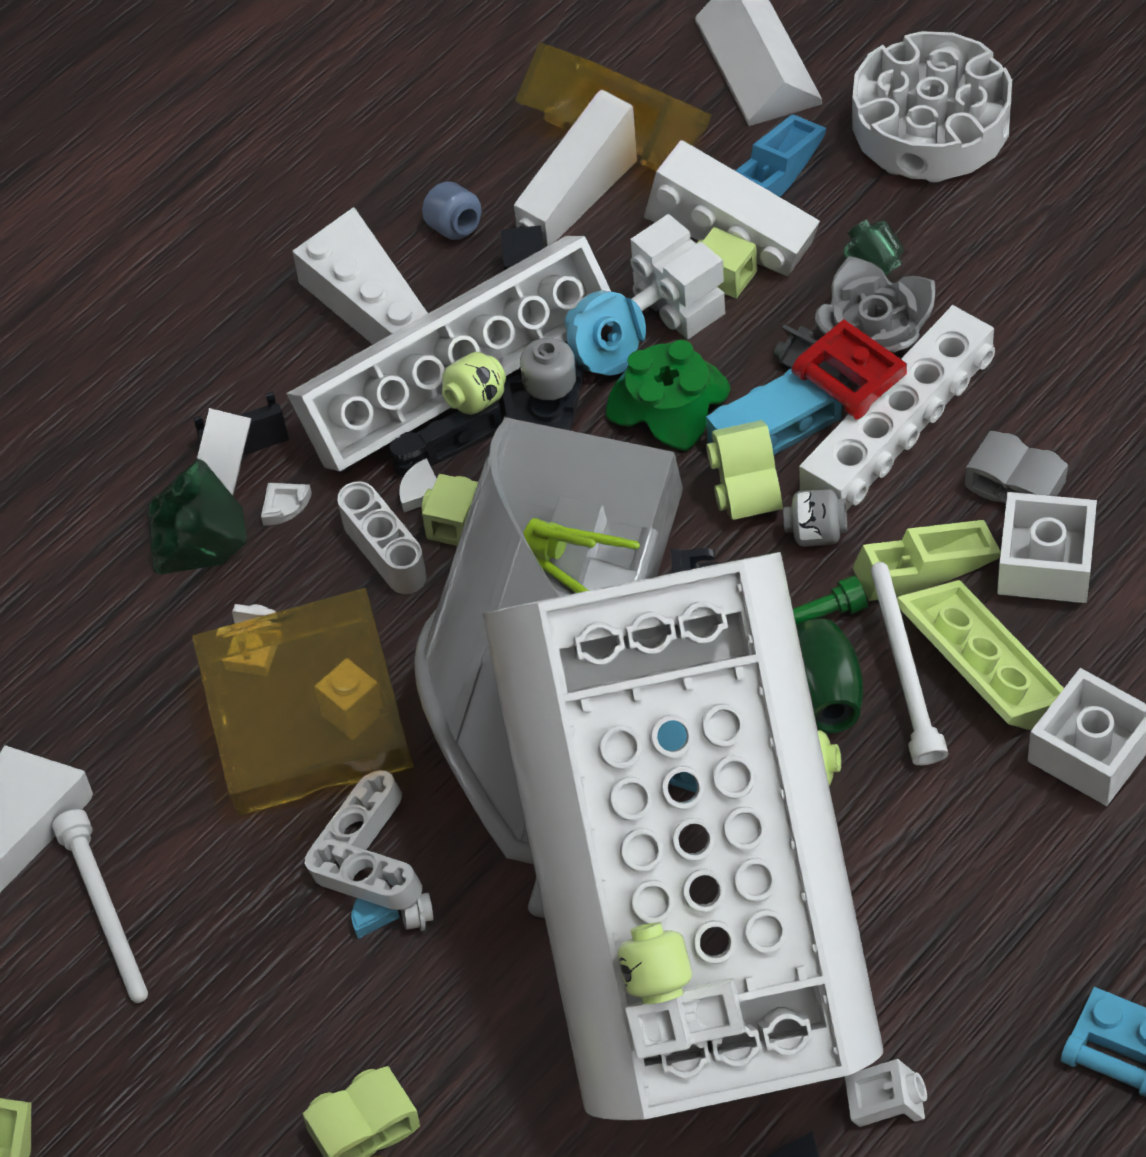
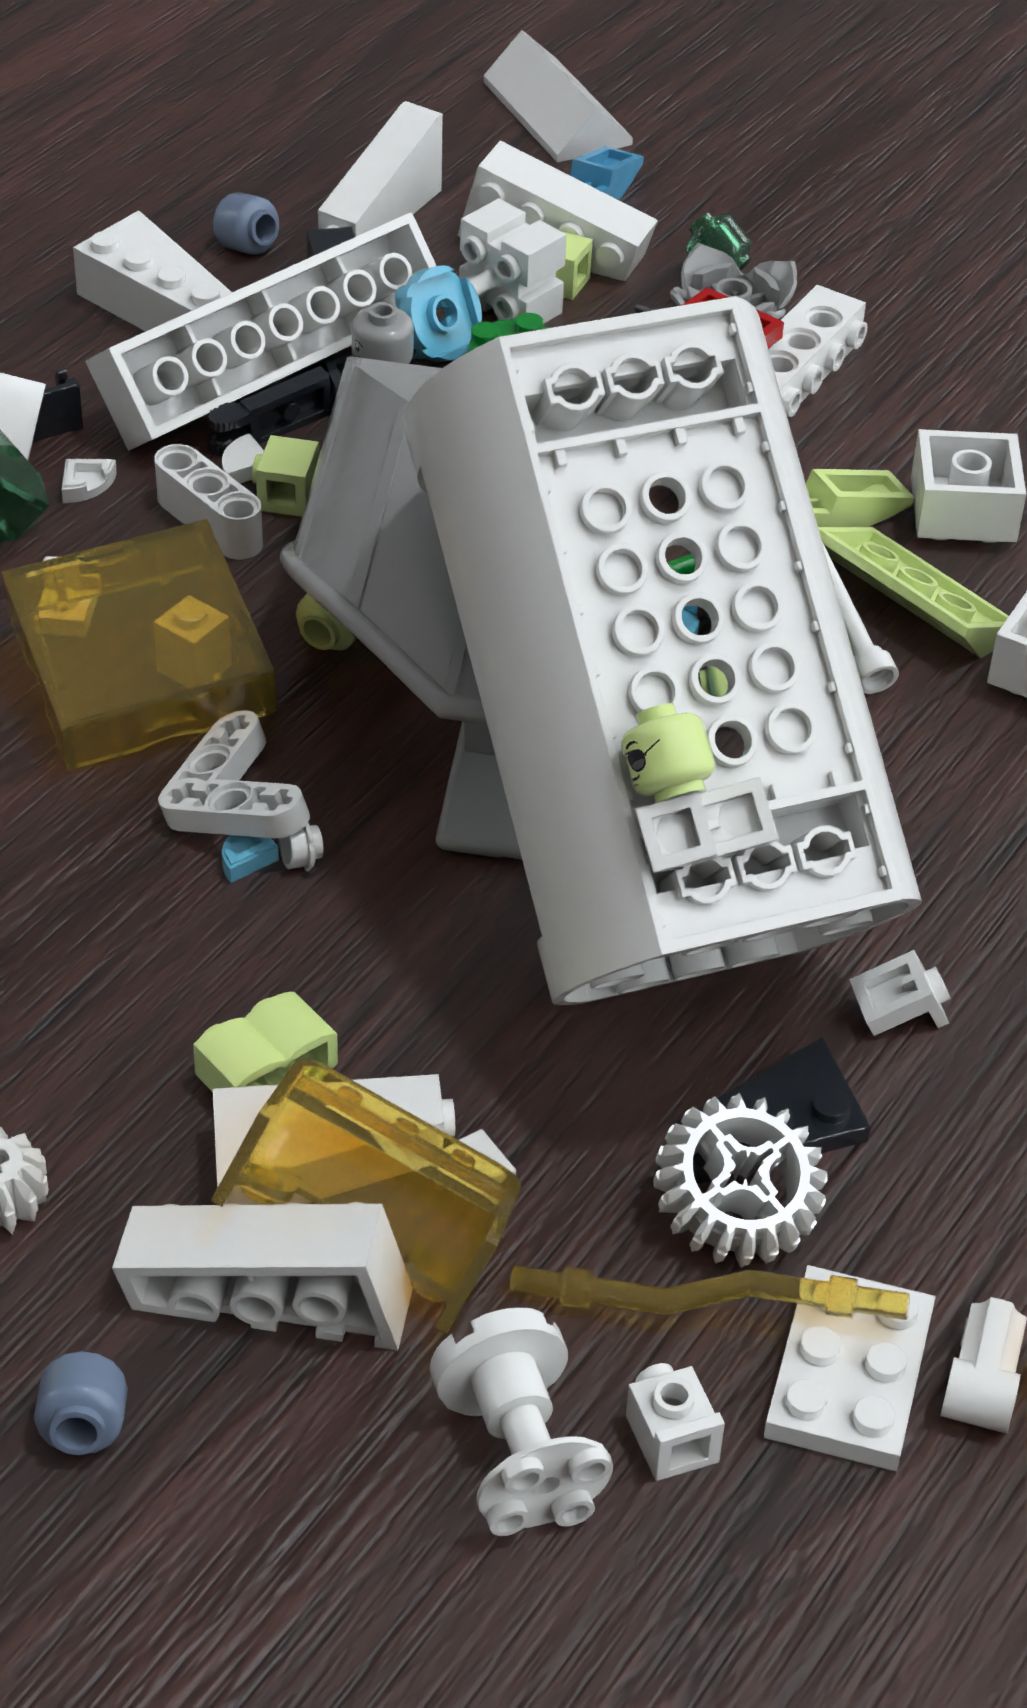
camera: 15 degrees left, 10 degrees down
yellowish green head [442,352,506,415] -> none
clear yellow windscreen [515,42,712,171] -> none
white brick [852,31,1012,182] -> none
light grey brick [964,431,1068,504] -> none

